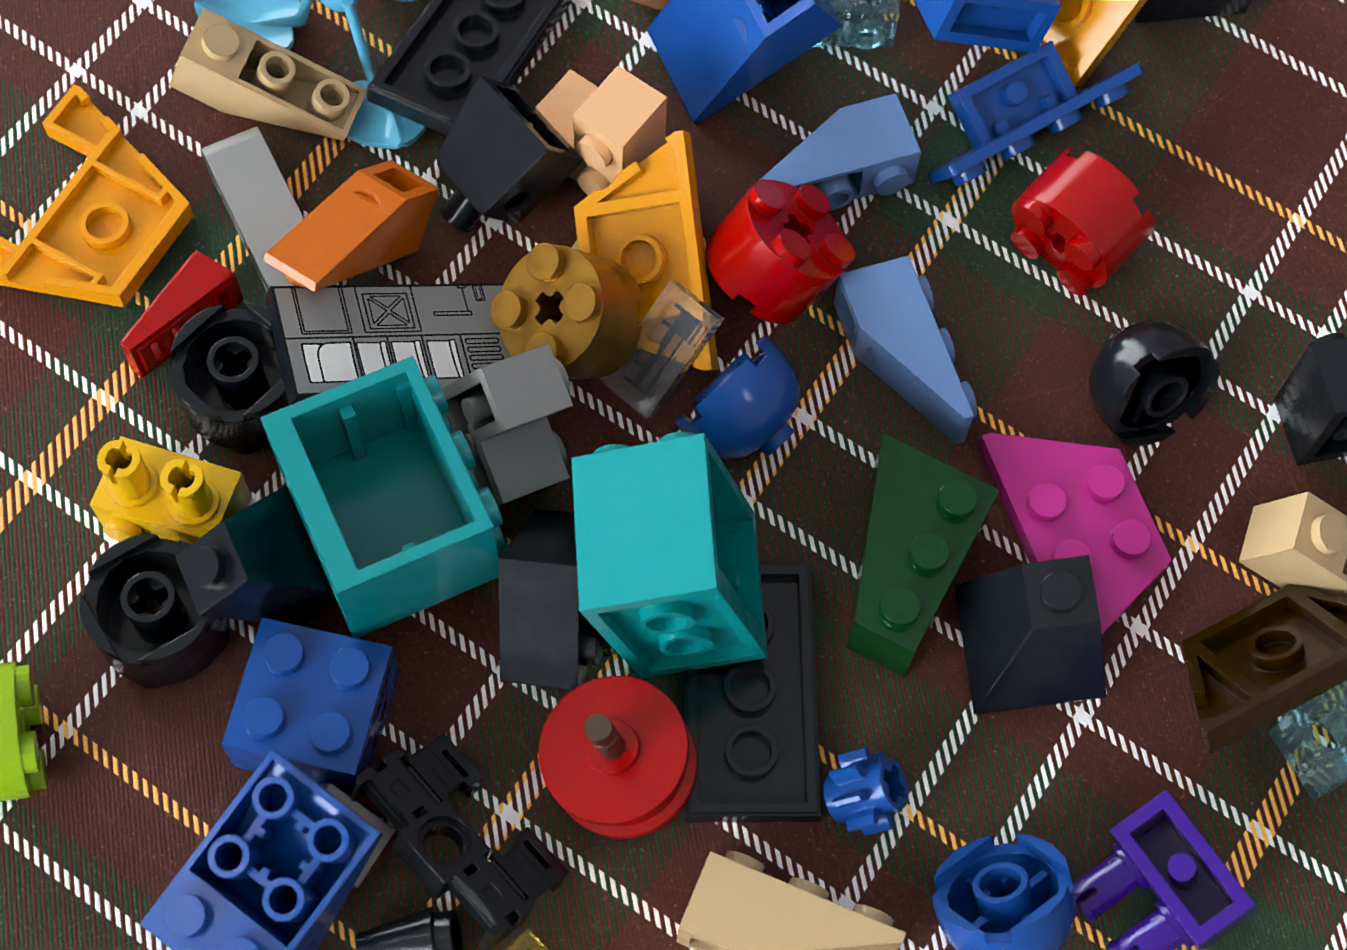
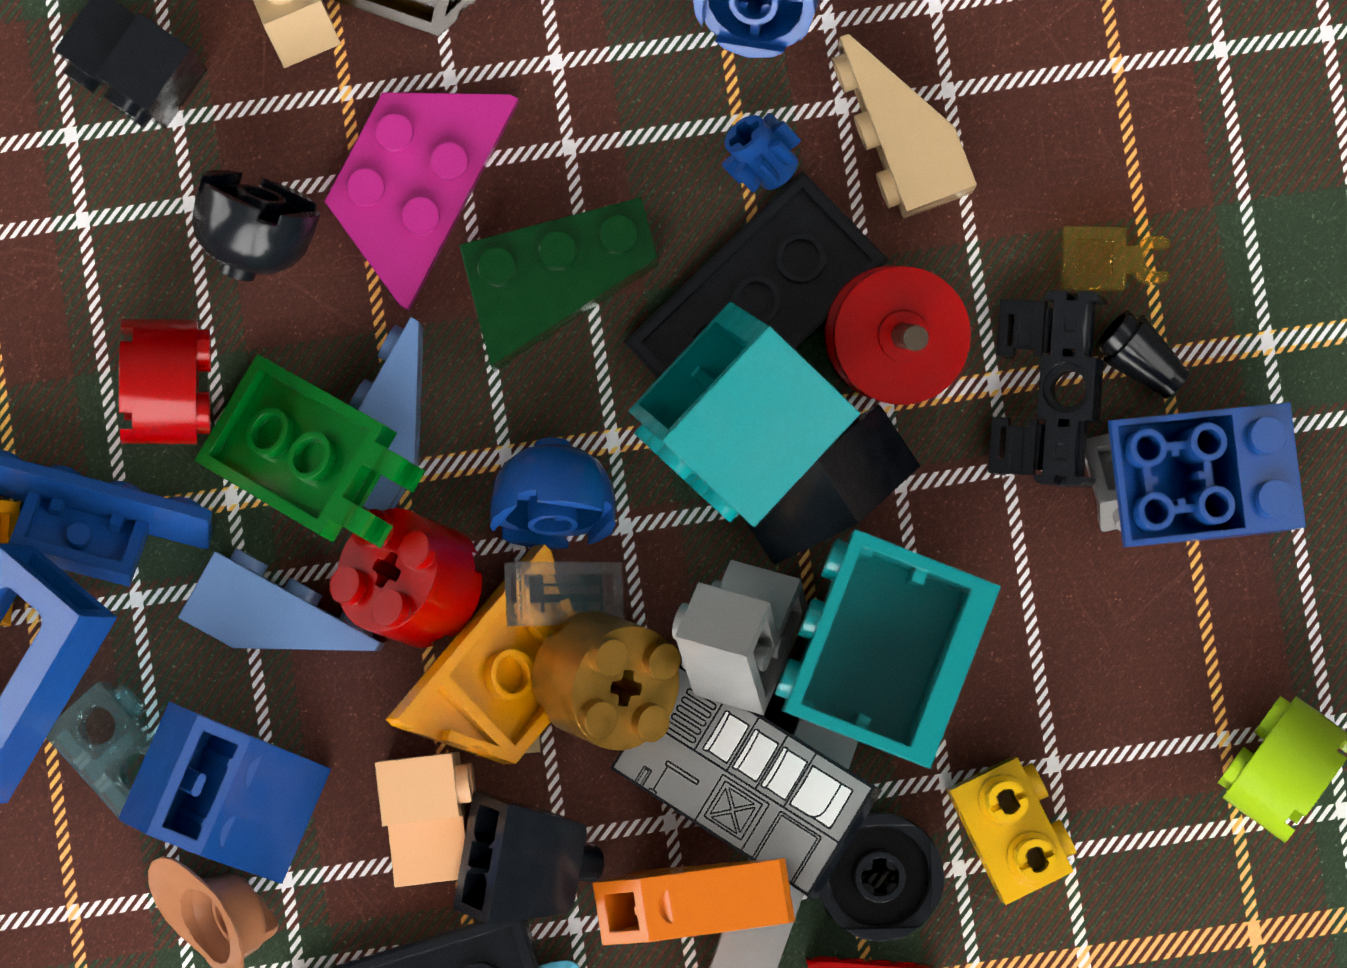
camera: 125 degrees left, 20 degrees up
black brick [79,534,230,689] -> none
black slope [175,485,337,626] -> none
blue brick [221,618,400,796] -> none
black slope [954,555,1107,716] -> none
none -> green tile [194,354,425,548]

